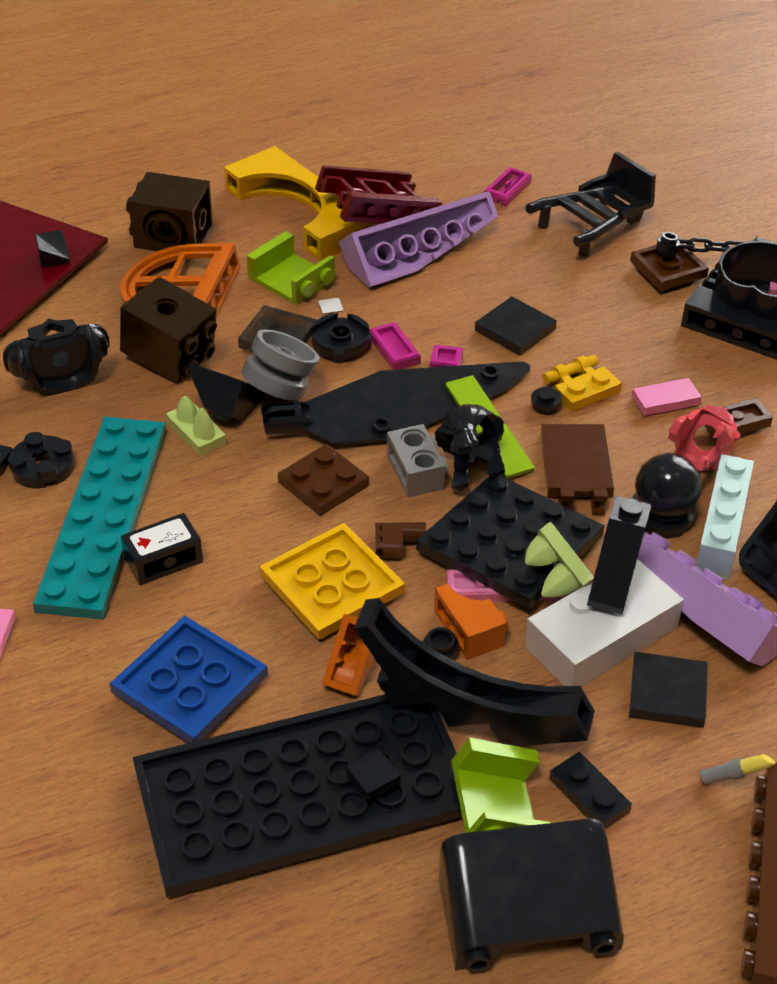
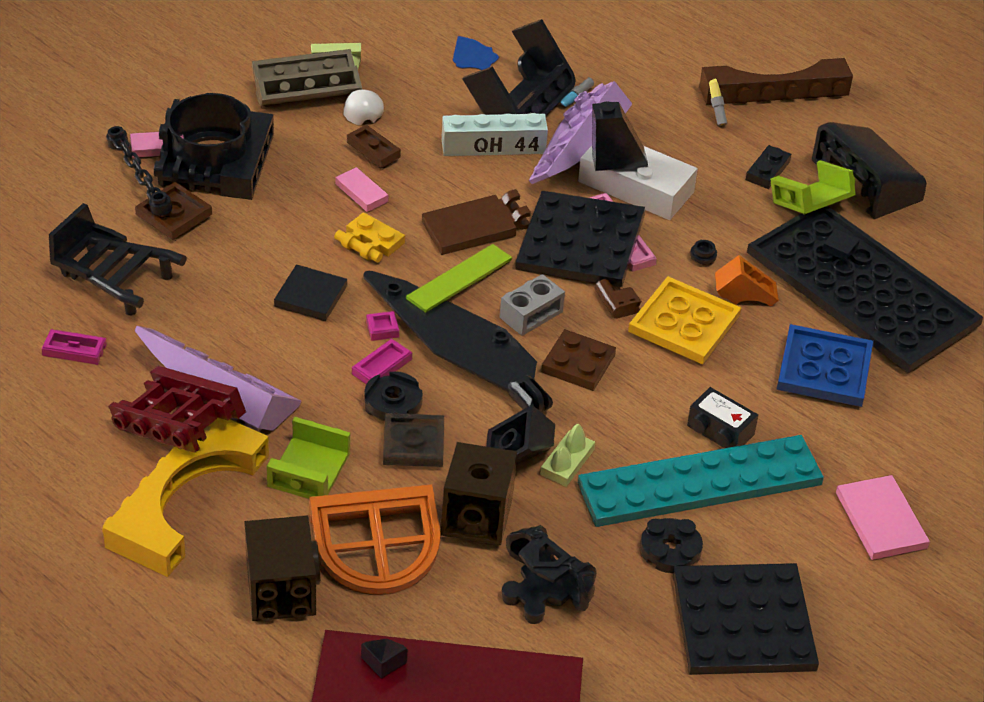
camera: 115 degrees left, 0 degrees up
light grey wheel [241,329,320,400] -> none
white sticker [318,298,343,313] -> none
black arch [354,598,595,747] -> none
black piece [434,404,505,491] -> none
orange arch [434,583,508,660] -> none
yellowish green tile [525,521,594,598] -> none
black plate [531,387,562,415] -> none
black tile [629,652,708,728] -> none
black tile [632,452,702,539] -> none
coral piece [668,404,741,472] -> none

